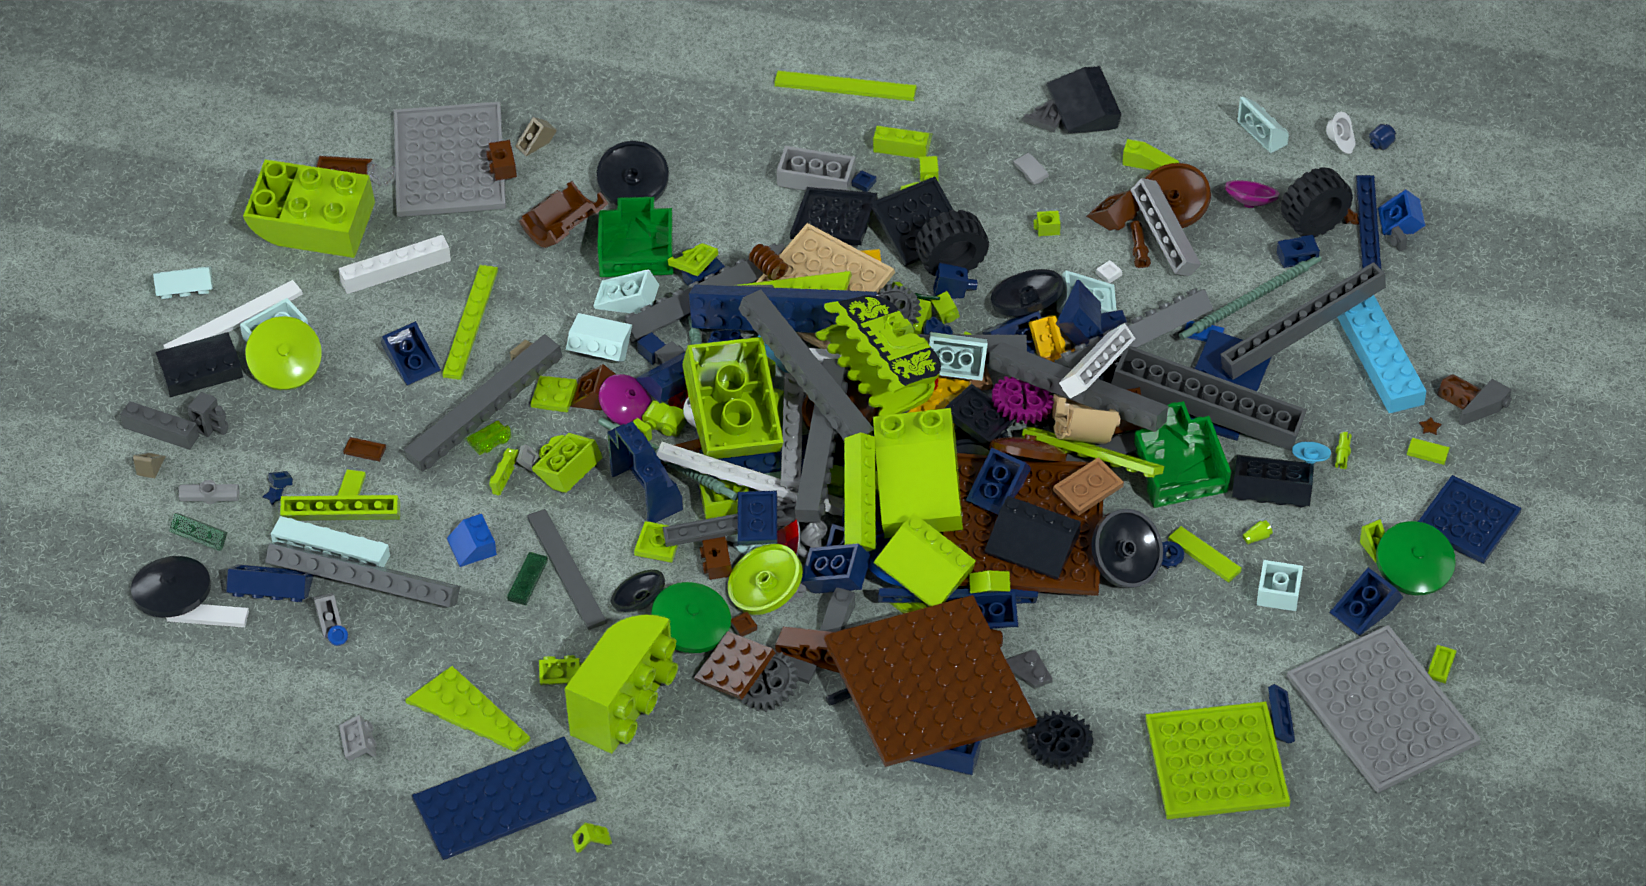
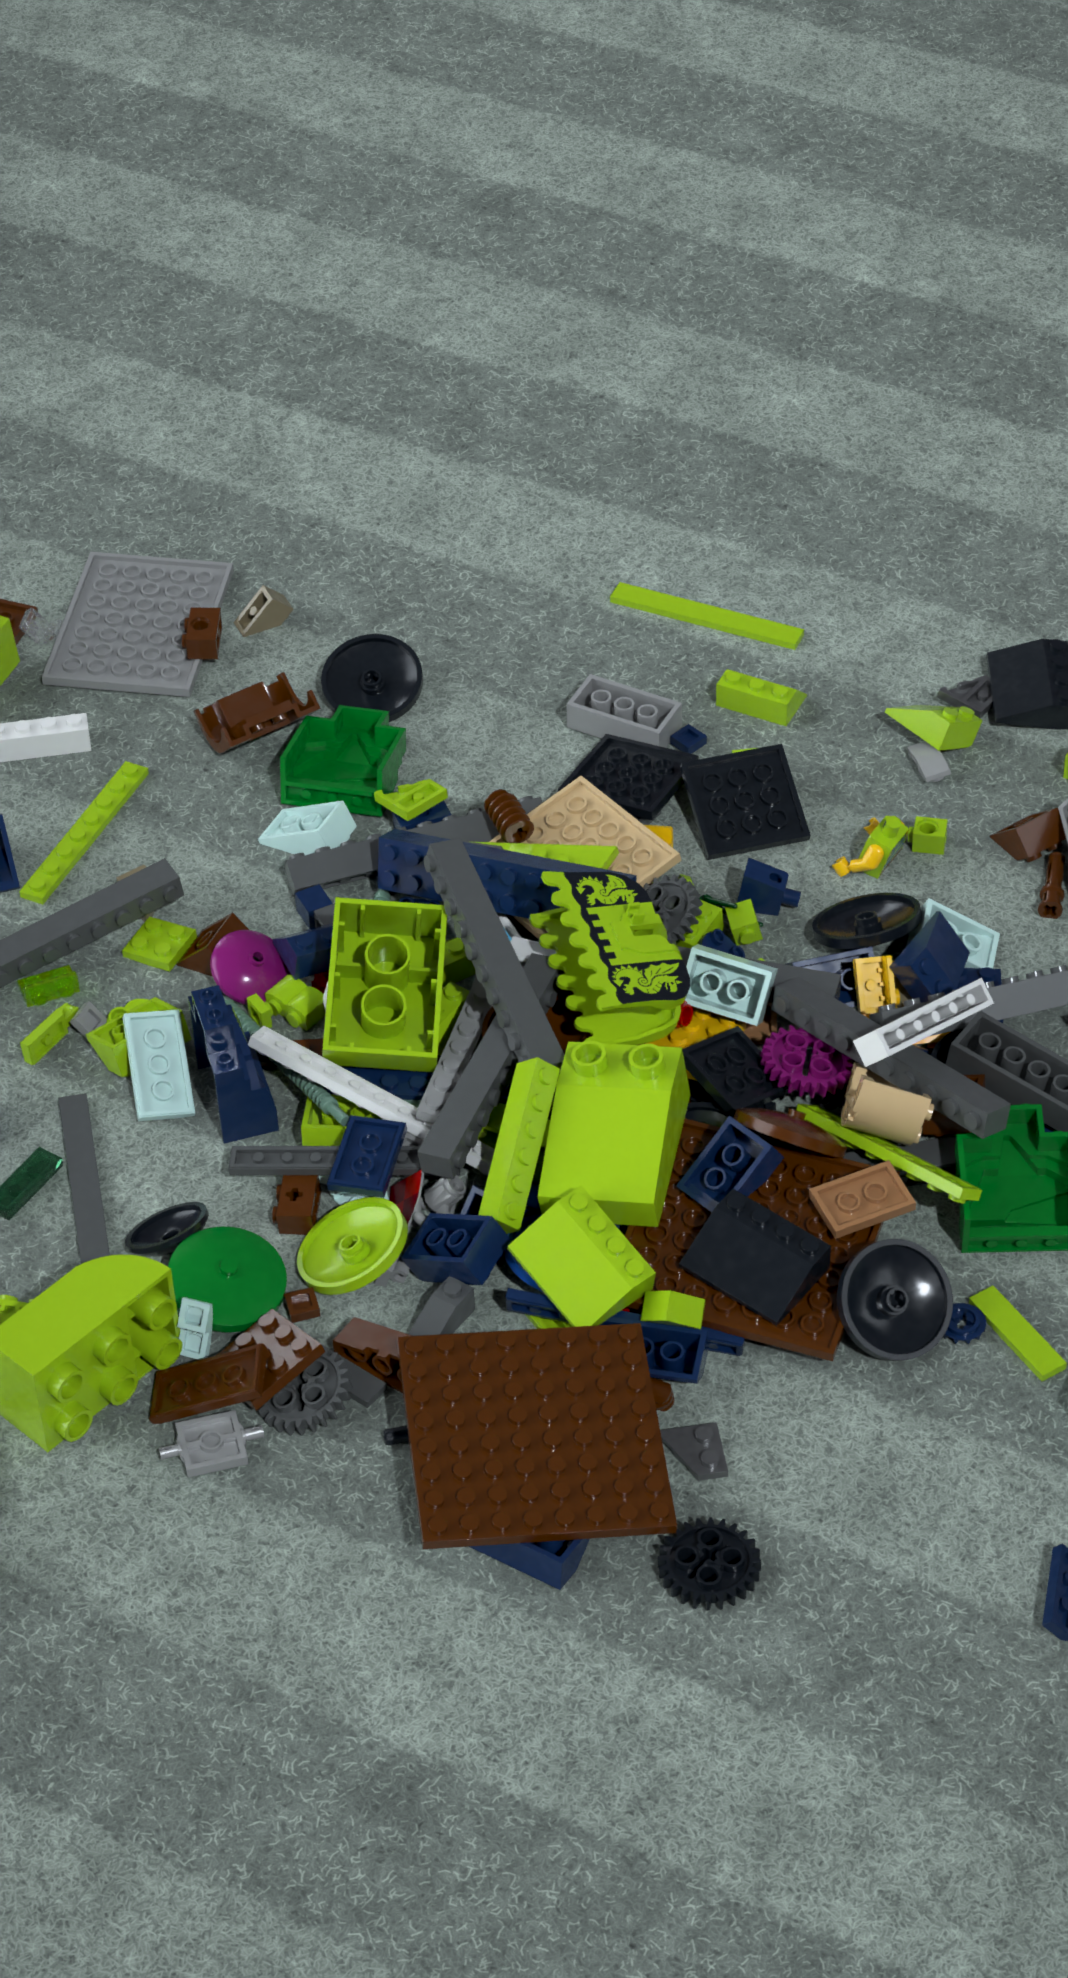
camera: 15 degrees right, 5 degrees down
light aqua slope [566,313,632,361] -> none
lime plate [634,521,678,563] -> none
black tyre [915,210,989,276] -> none
lime brick [919,156,939,182] -> none
white plate [1096,260,1122,283] -> none
lime plate [1145,702,1290,819] -> none
none -> light aqua tile [122,1010,195,1121]
none -> reddish brown tile [149,1343,268,1424]
none -> light grey plate [159,1410,264,1478]
none -> light aqua slope [177,1297,213,1360]
none -> torso [832,815,909,879]
none -> lime slope [885,705,983,751]

